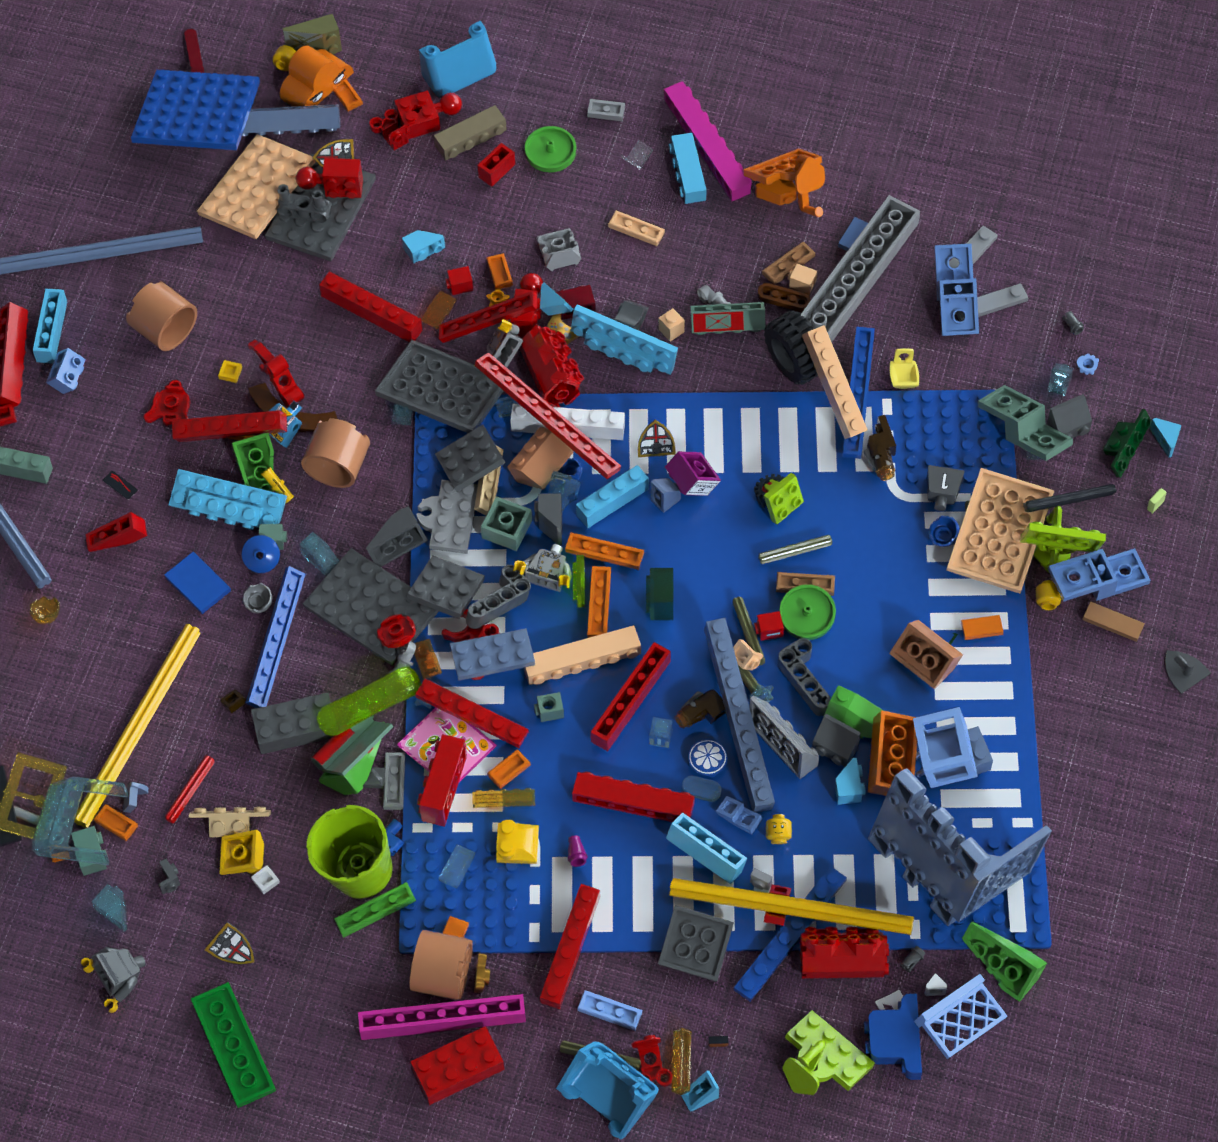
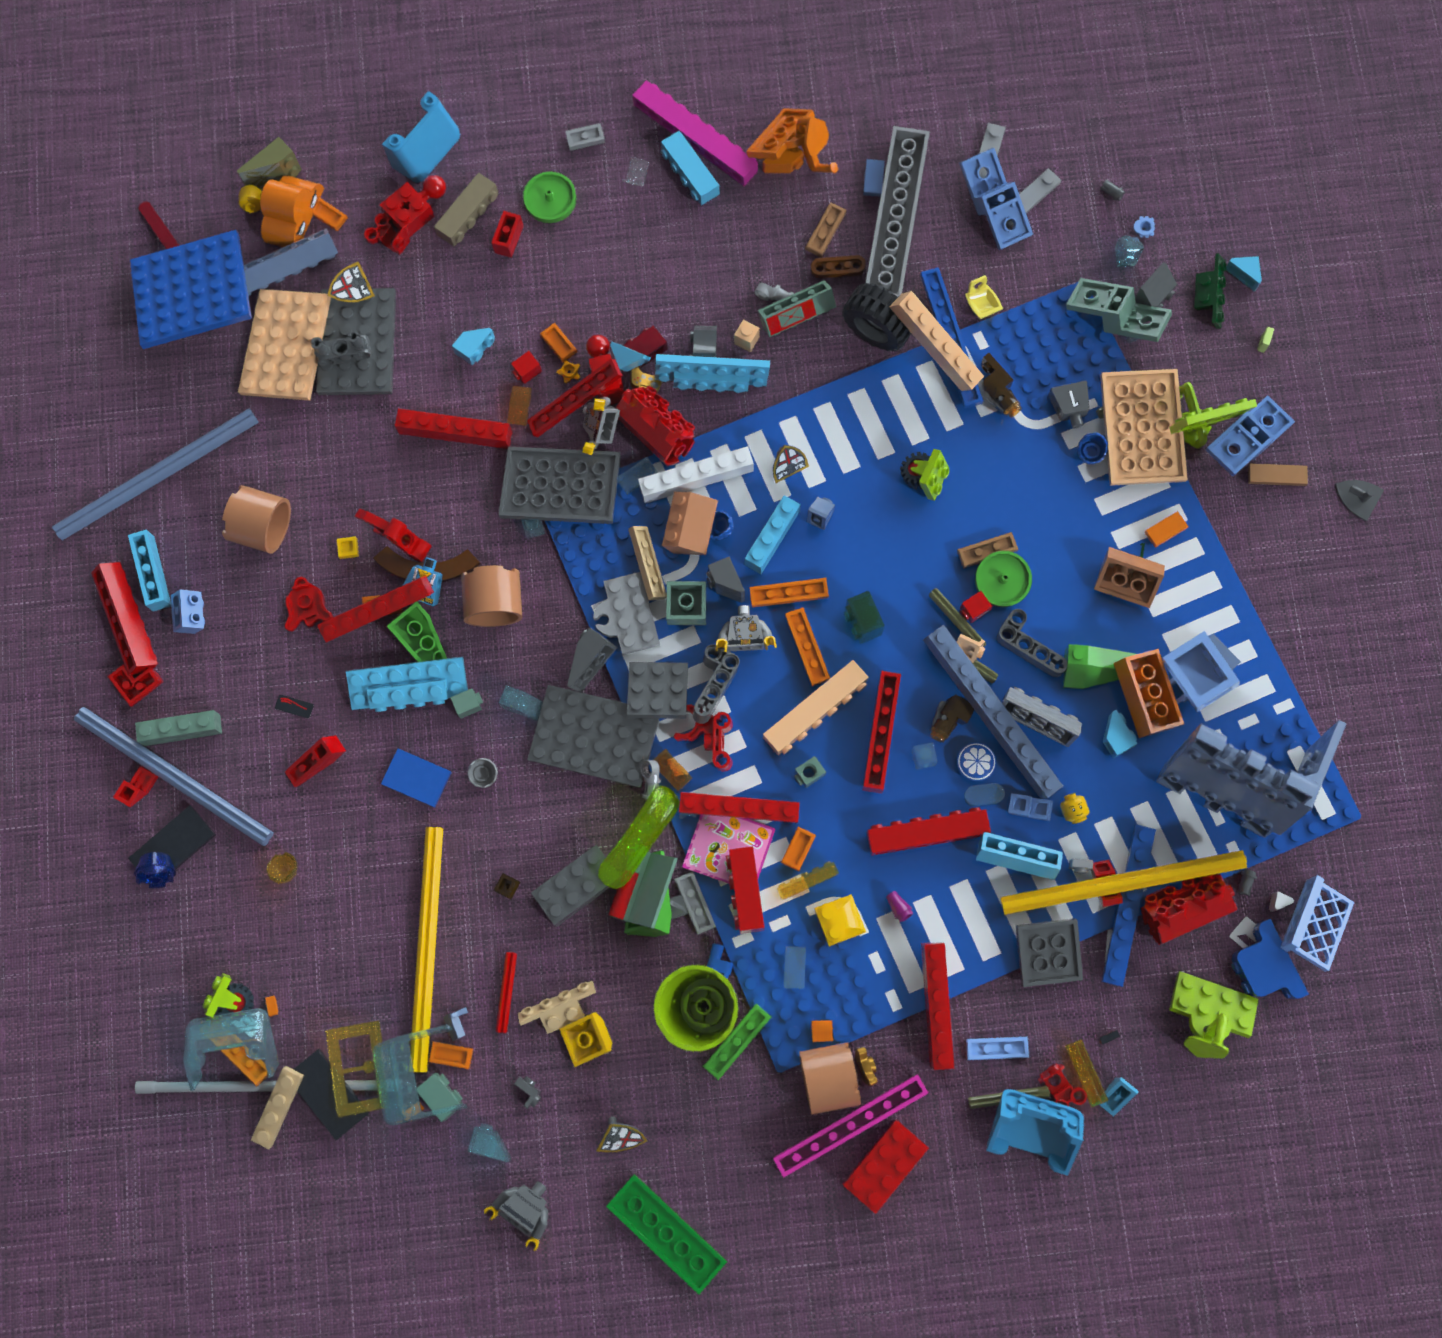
camera: 20 degrees left, 15 degrees up
blue dish [242,535,280,573] -> none
plate [246,566,305,708] -> none
white plate [251,865,280,894] -> none
yellow pin [261,467,294,504] -> none
red brick [295,158,363,199] -> none
red tile [377,614,416,648] -> none
dark grey plate [435,425,506,492] -> none
sand blue plate [450,628,535,681] -> none
red plate [475,353,621,479] -> none
light grey slope [536,228,581,272] -> none
clear light blue slope [548,471,581,511] -> none
clear neon green plate [573,555,585,607] -> none
light nougat tile [608,210,665,246] -> none
magenta brick [665,451,721,496] -> none
clear light blue plate [750,684,774,702] -> none
olive axle [759,535,832,564] -> none
light nougat brick [788,264,817,295] -> none
dark grey slope [812,714,861,767] -> none
bright green wedge [962,921,1047,1002] -> none
black axle [1023,484,1117,512] -> none
yellow head [1036,580,1061,610] -> none

